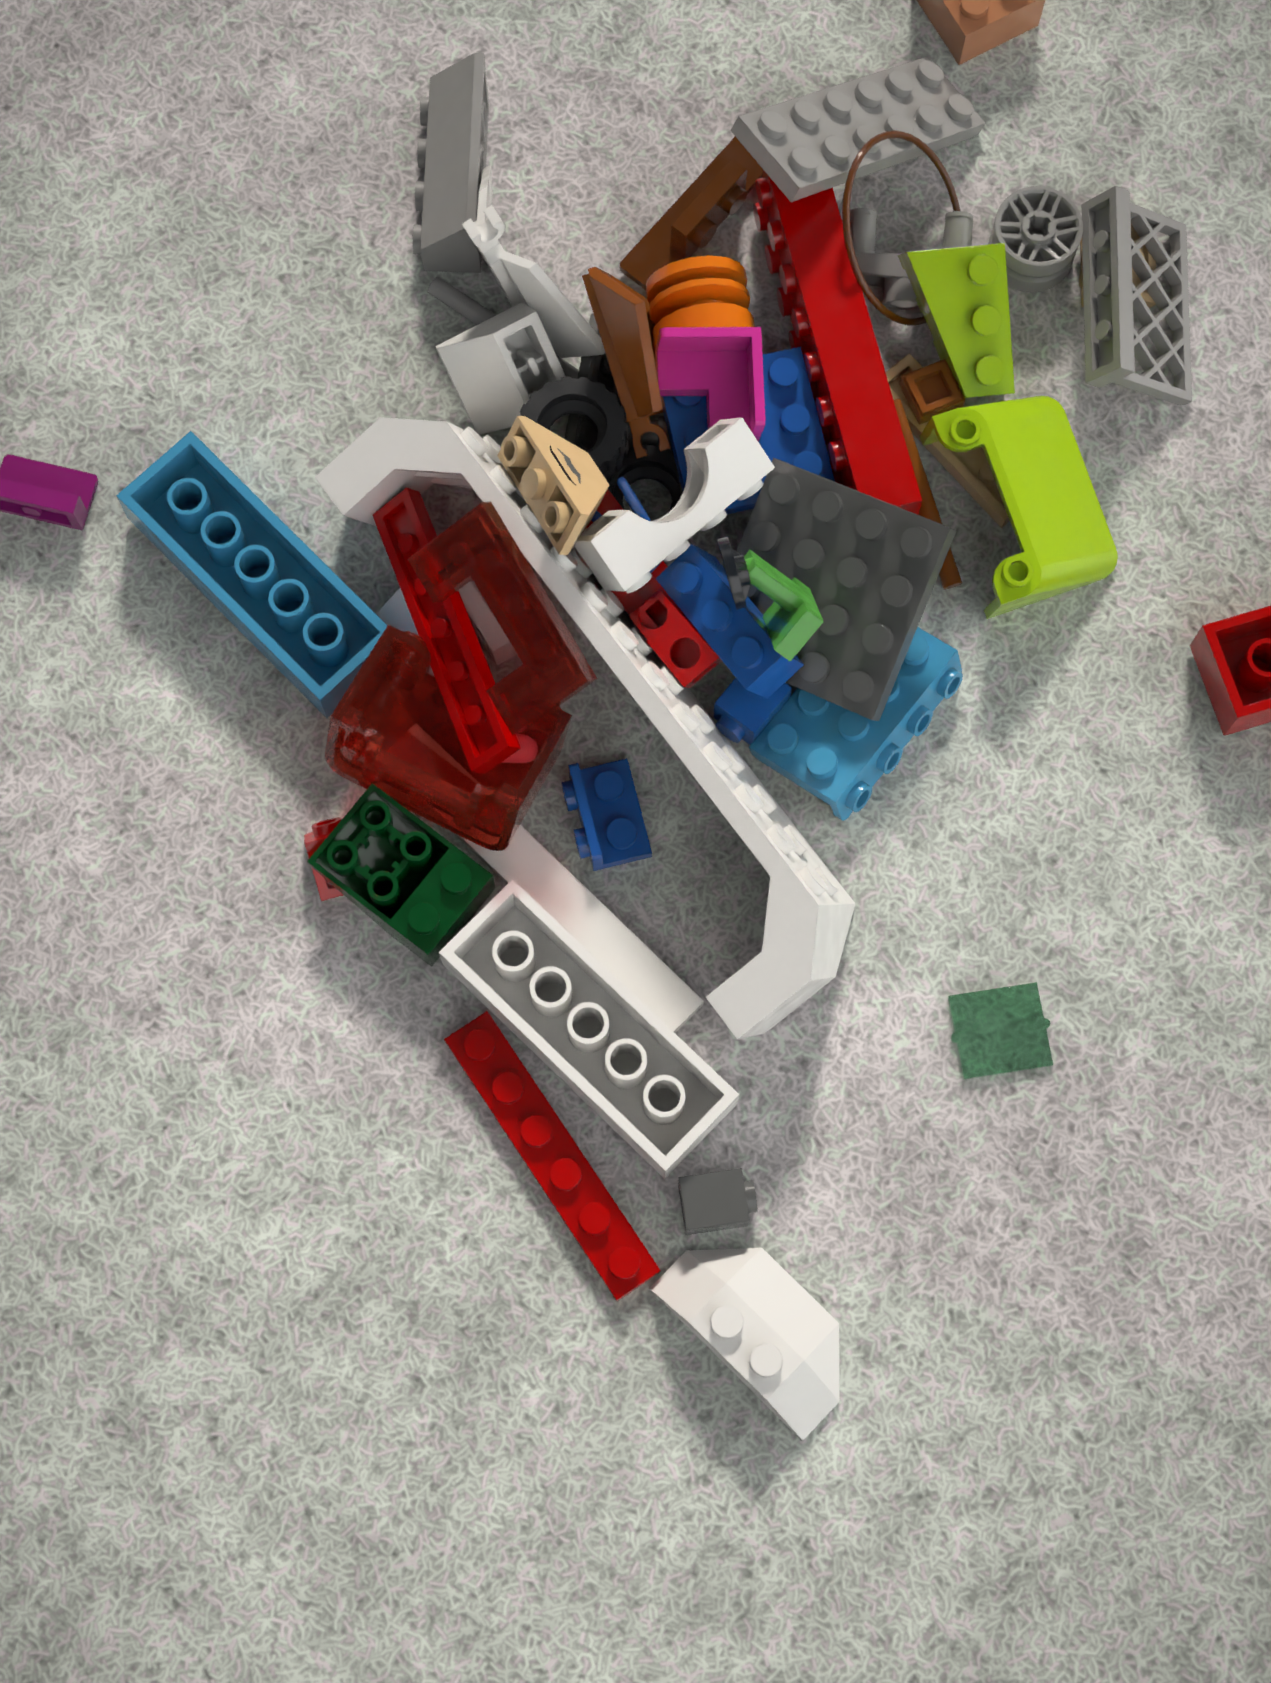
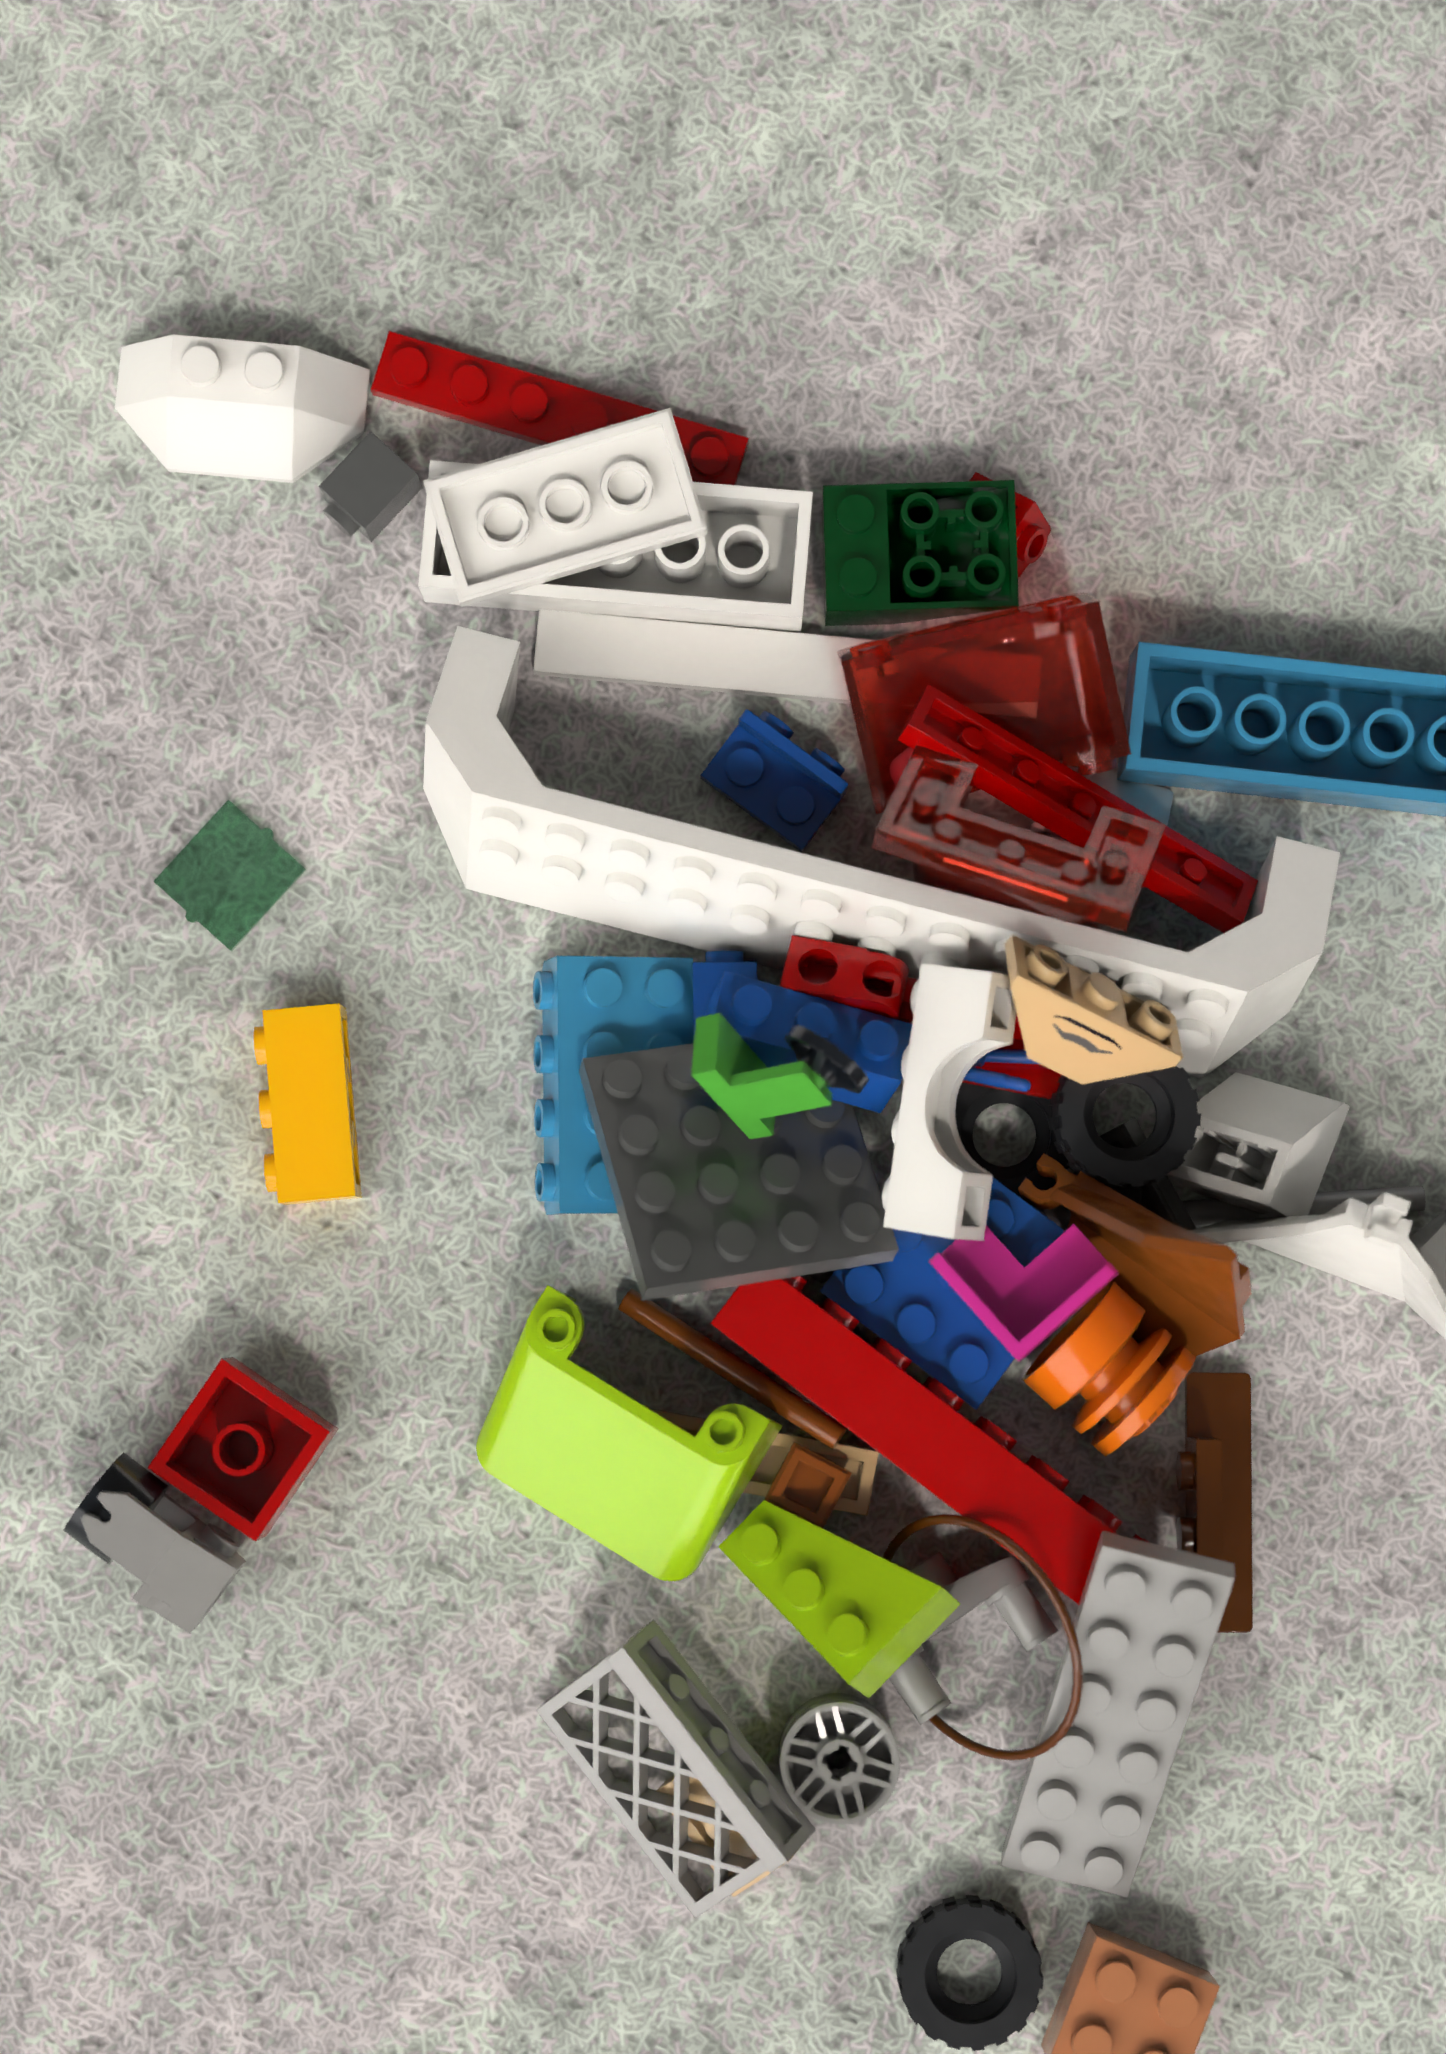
camera: 140 degrees right, 10 degrees up
none -> yellow brick [253,1003,362,1205]
none -> white tile [423,408,707,607]
none -> black tyre [896,1895,1043,2051]

